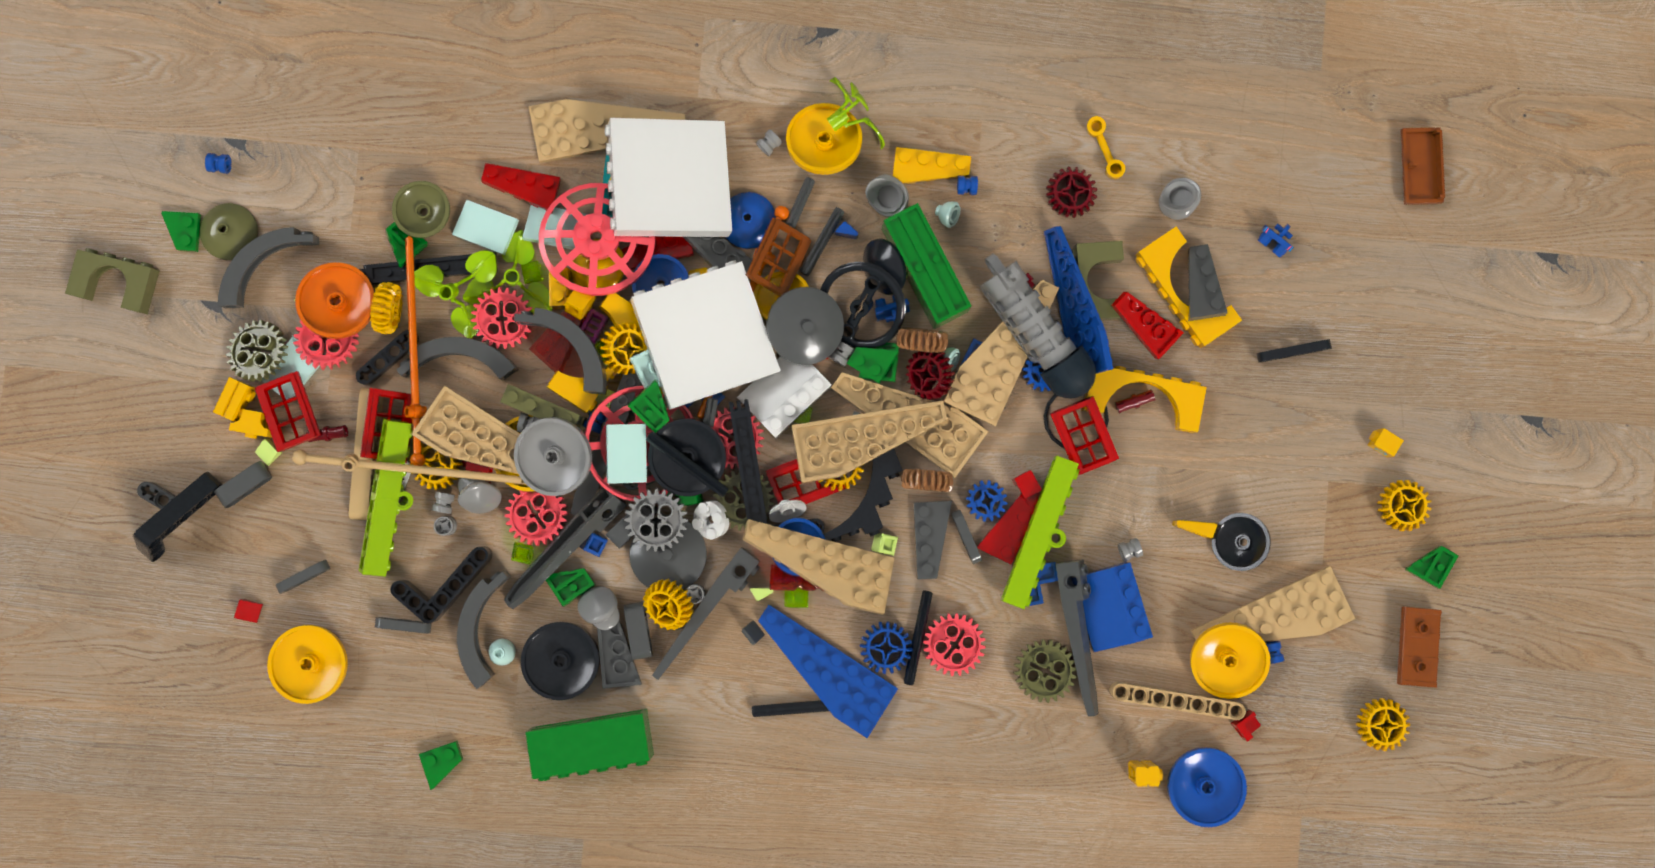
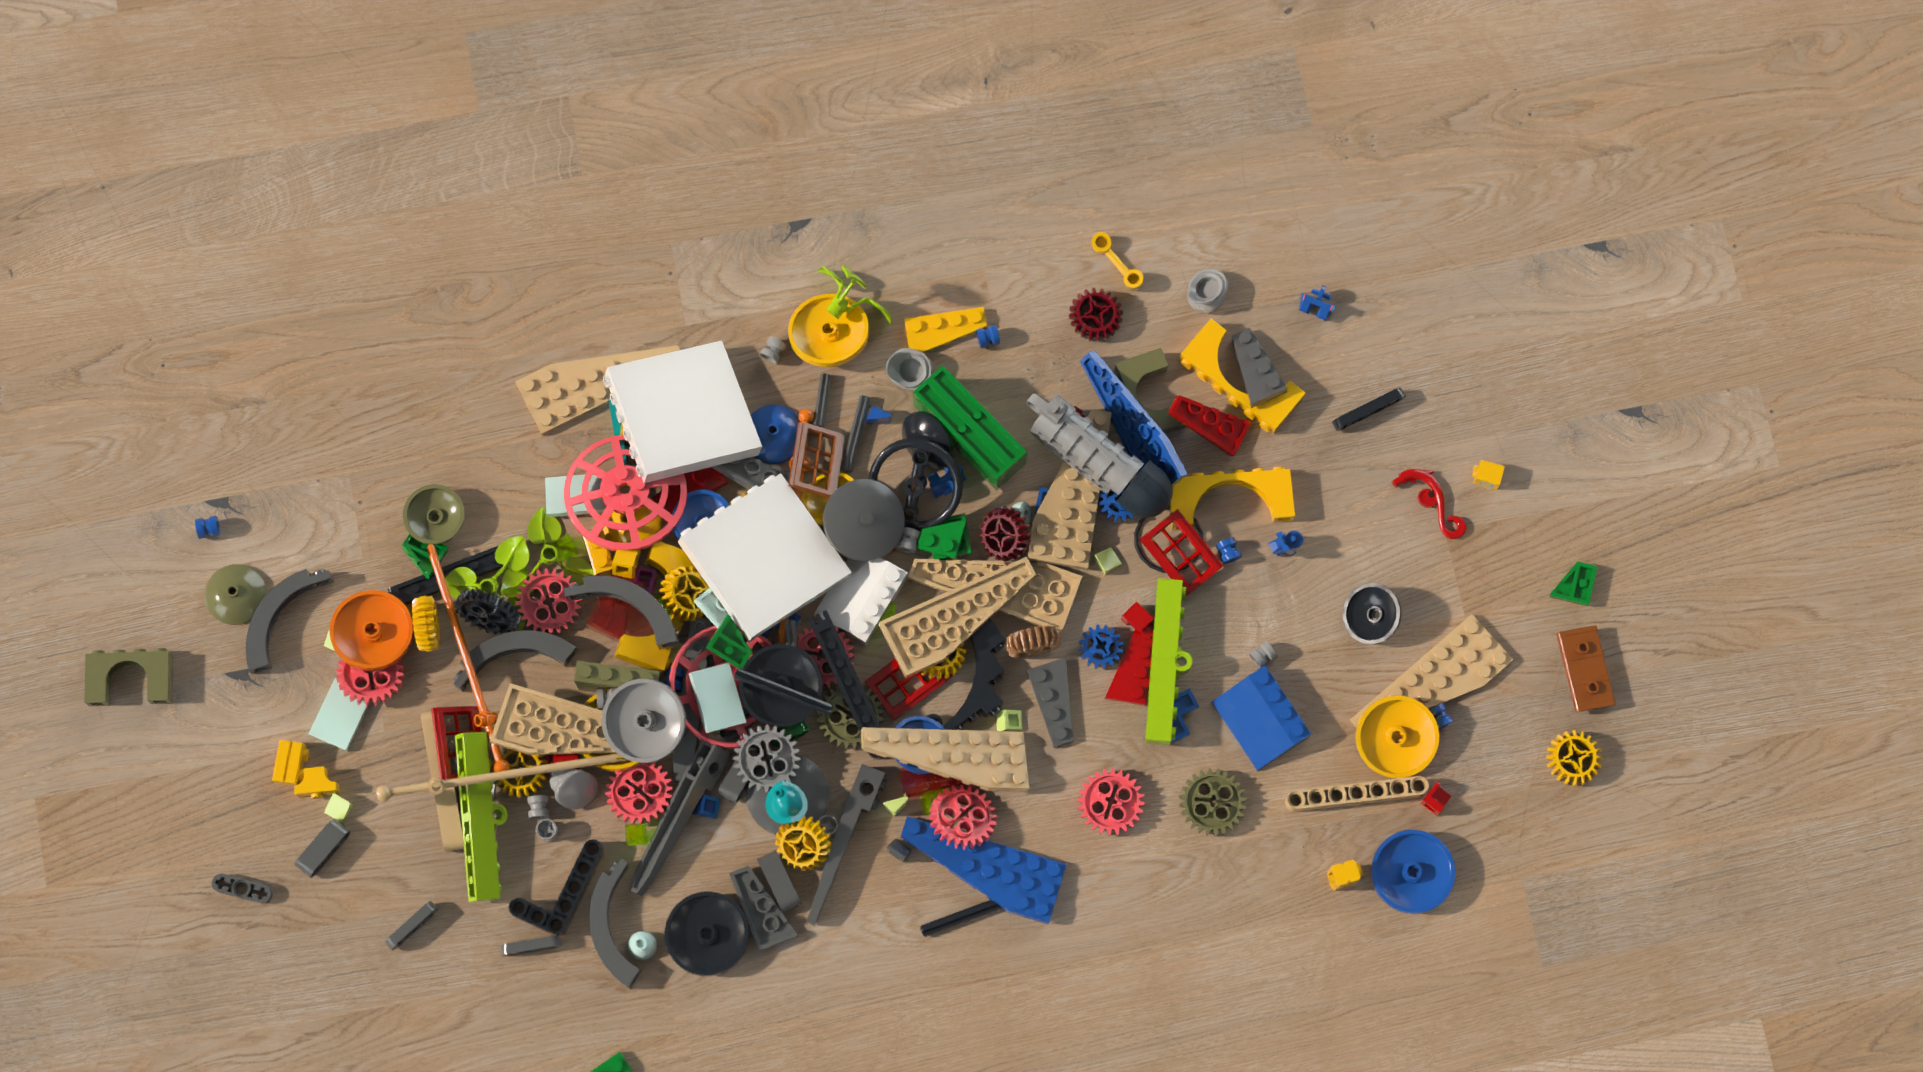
camera: 15 degrees left, 10 degrees down
black beam [133,472,223,562] -> none
green wing [161,211,201,252] -> none
olive gear [226,320,288,382] -> none
red slope [234,599,263,623] -> none
red piece [255,371,321,452] -> none
yellow dish [267,625,348,704] -> none
dark red pin [306,425,348,442] -> none
black beam [356,330,419,385] -> none
light aqua tile [452,200,519,255] -> none
red wing [481,163,561,214] -> none
green brick [525,709,654,782] -> none
green wing [546,568,596,607] -> none
light grey piece [578,586,619,630] -> none
white plate [692,500,729,540] -> none
white dish [769,499,806,522] -> none
blue gear [860,621,912,674] -> none
medium nougat gear [896,327,948,353] -> none
black axle [904,590,933,686] -> none
light aqua brick [935,201,960,228] -> none
dark grey beam [951,510,982,565] -> none
dark grey piece [1056,559,1099,717] -> none
dark red pin [1115,389,1156,414] -> none
yellow slope [1172,520,1217,538] -> none
yellow gear [1377,480,1432,531] -> none
dark orange container [1400,127,1445,205] -> none
none -> black gear [454,589,521,635]
none -> teal helmet [765,781,808,824]
none -> coral gear [929,785,997,850]
none -> yellowish green slope [1094,547,1122,575]
none -> blue wheel [1216,537,1242,564]
none -> blue hips [1268,530,1304,556]
none -> red plant [1391,469,1466,540]

